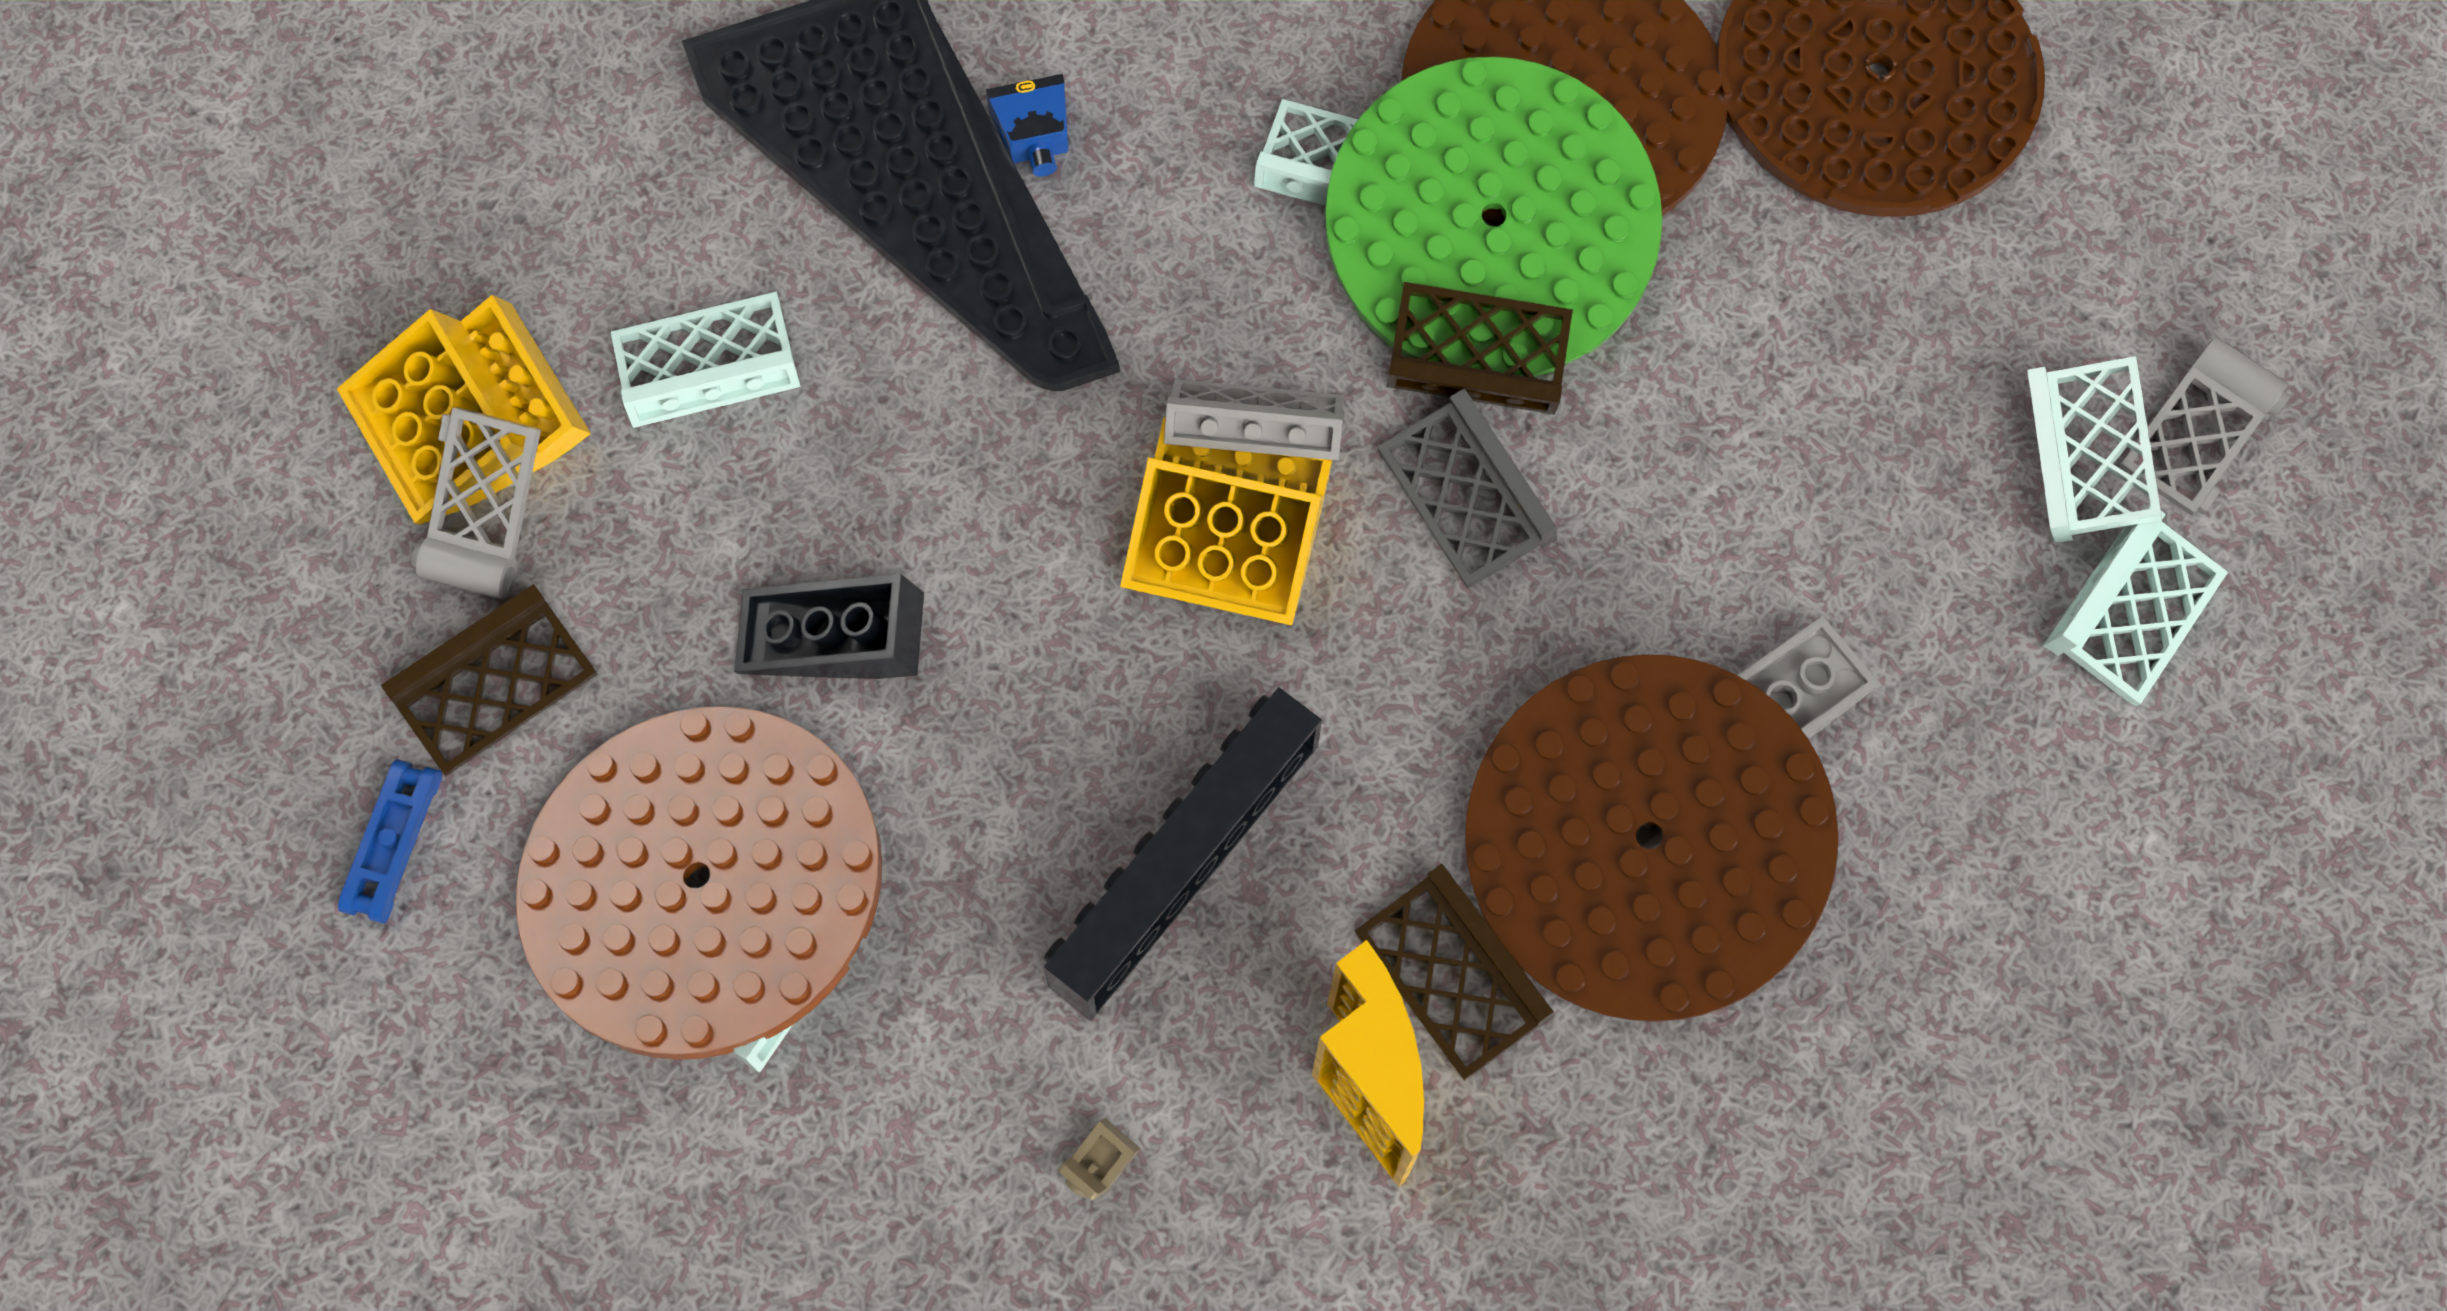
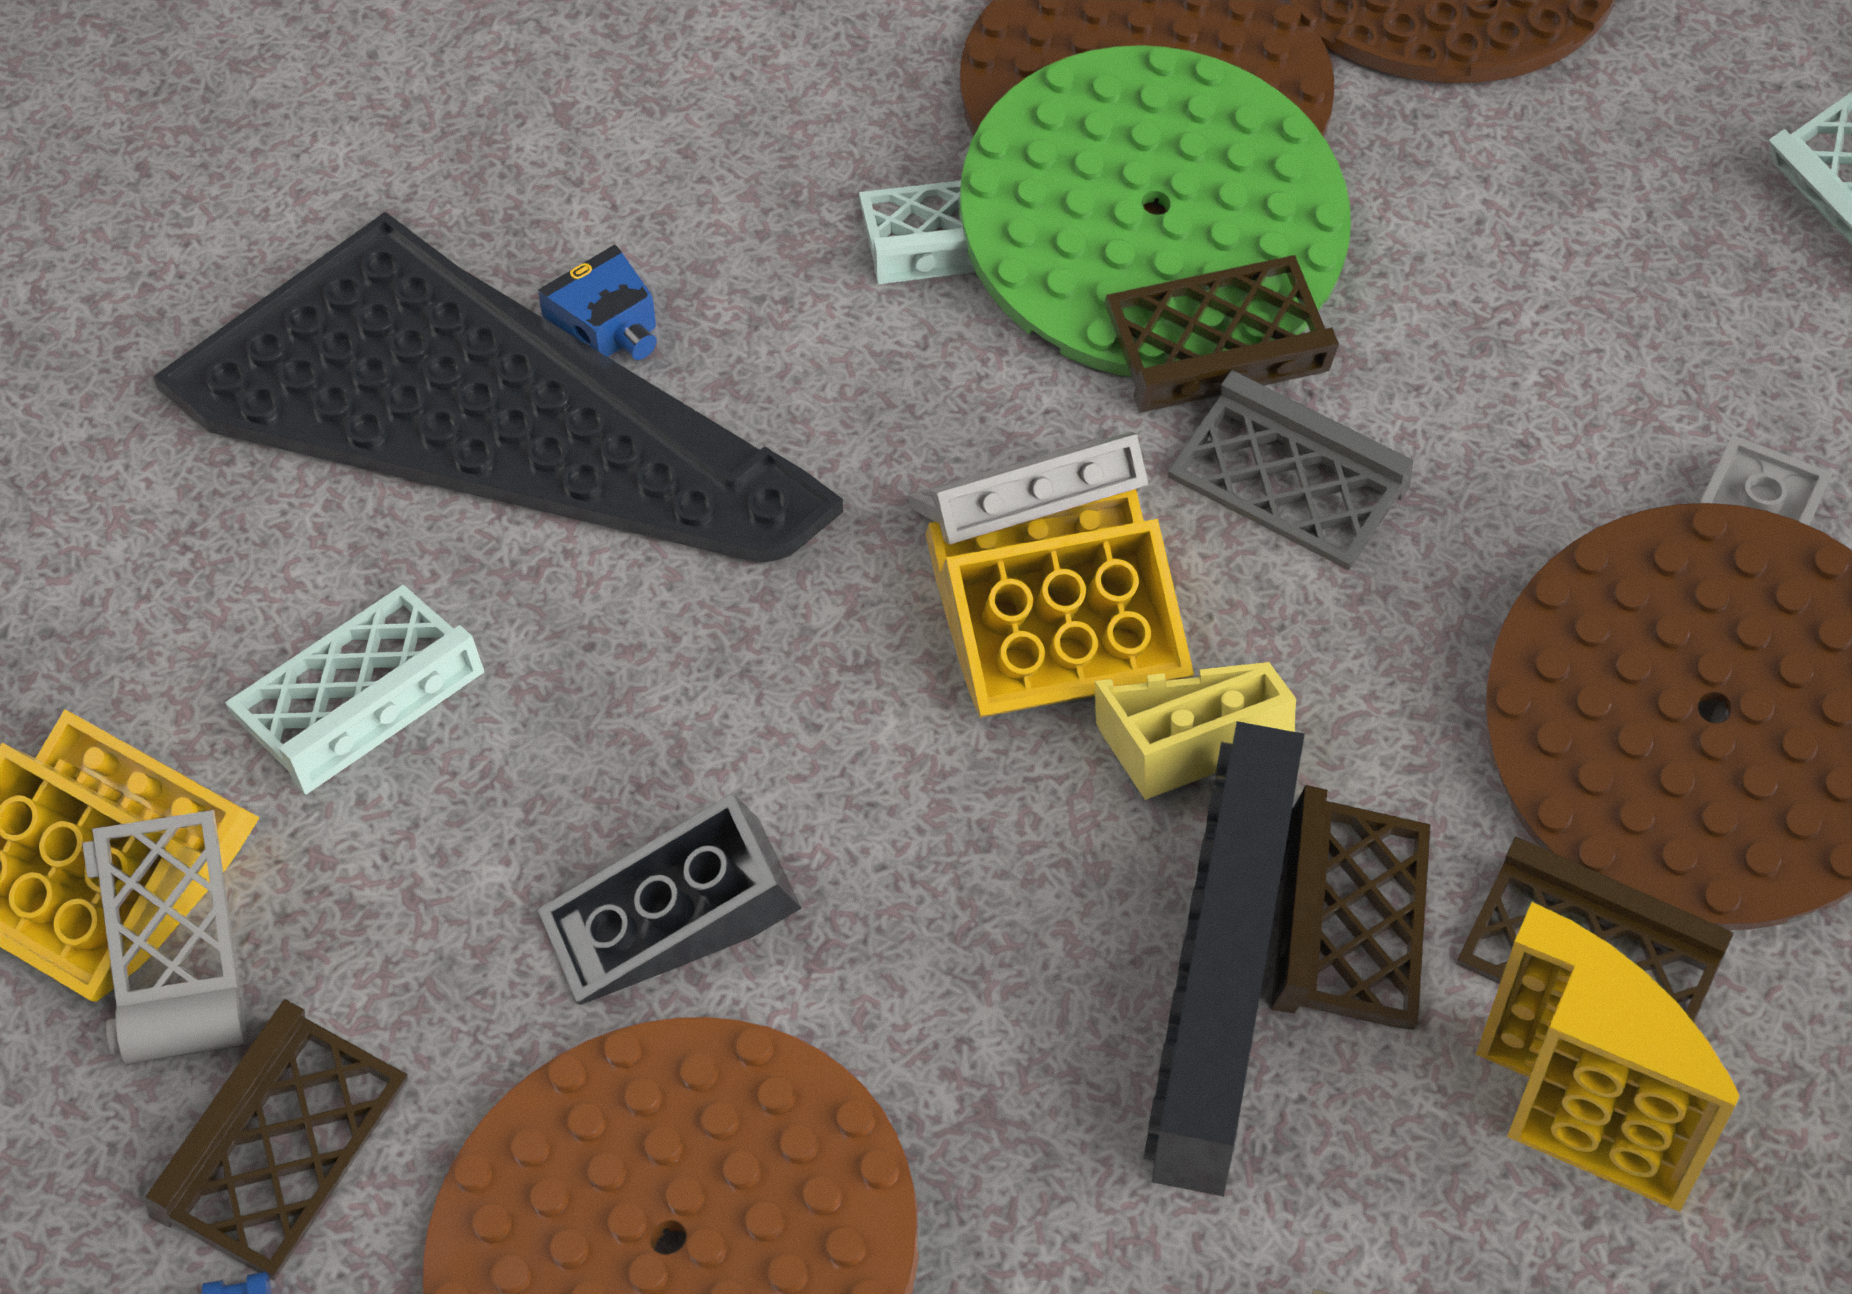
camera: 25 degrees left, 15 degrees down
none -> light yellow wedge [1095,662,1296,800]
none -> dark brown fence [1271,785,1431,1030]

